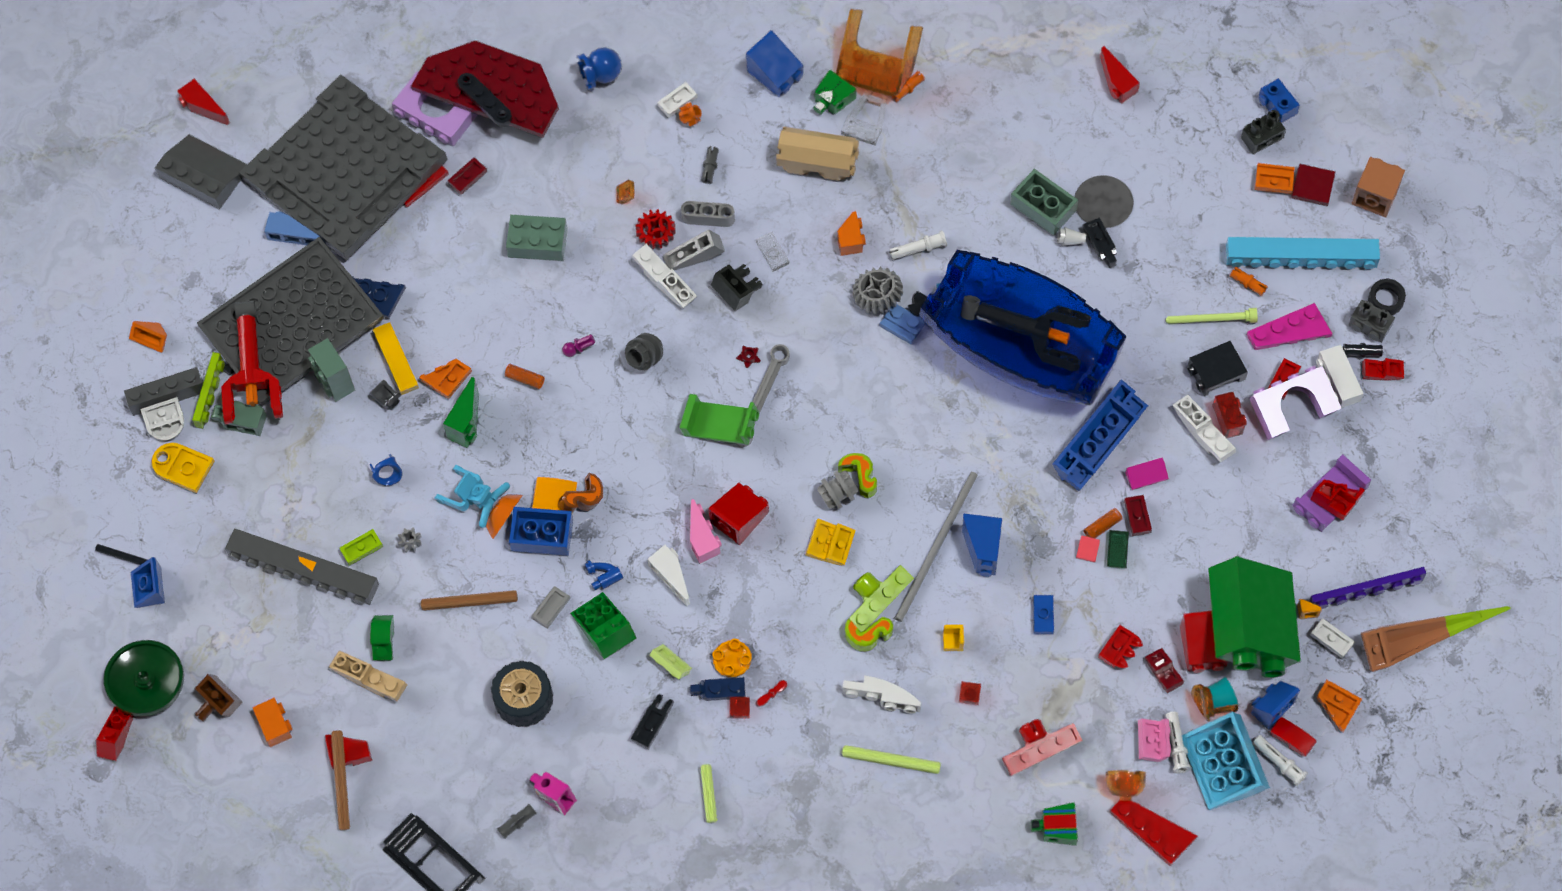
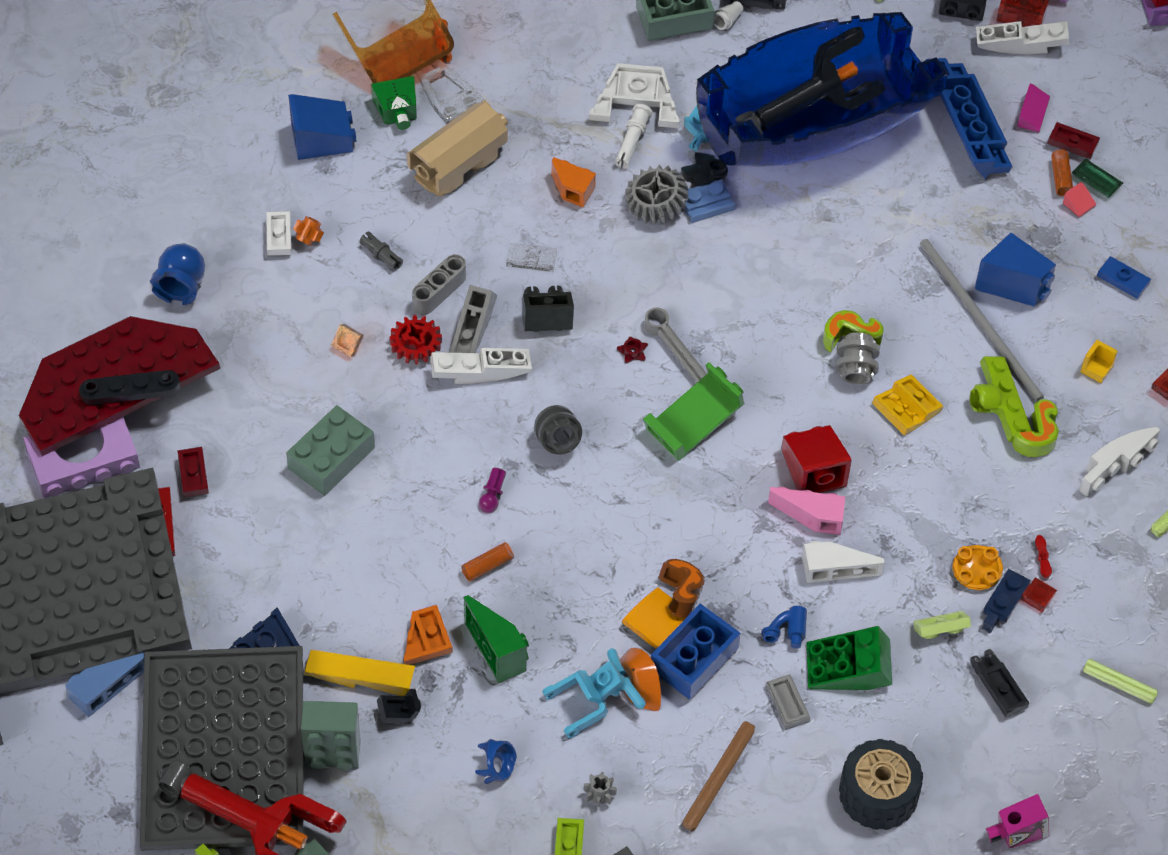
camera: 60 degrees left, 10 degrees down
none -> white wing [589,63,679,128]

